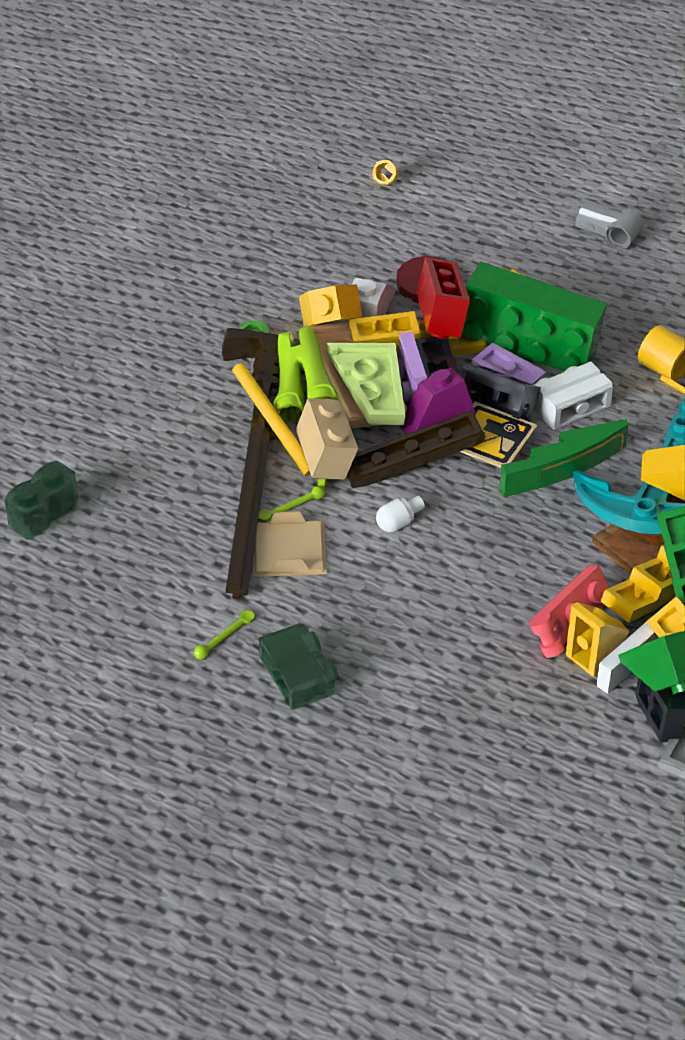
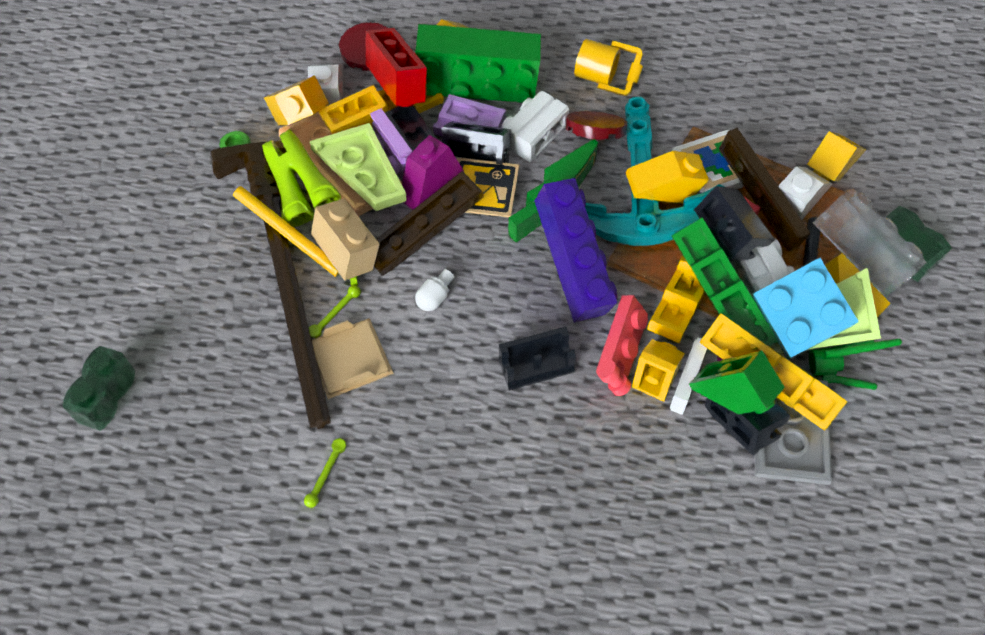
camera: 20 degrees left, 15 degrees up
clear green brick [259,623,338,711] -> none
none -> black hinge [499,326,576,391]
none -> dark purple brick [534,178,617,323]
none -> dark red tile [565,111,627,140]

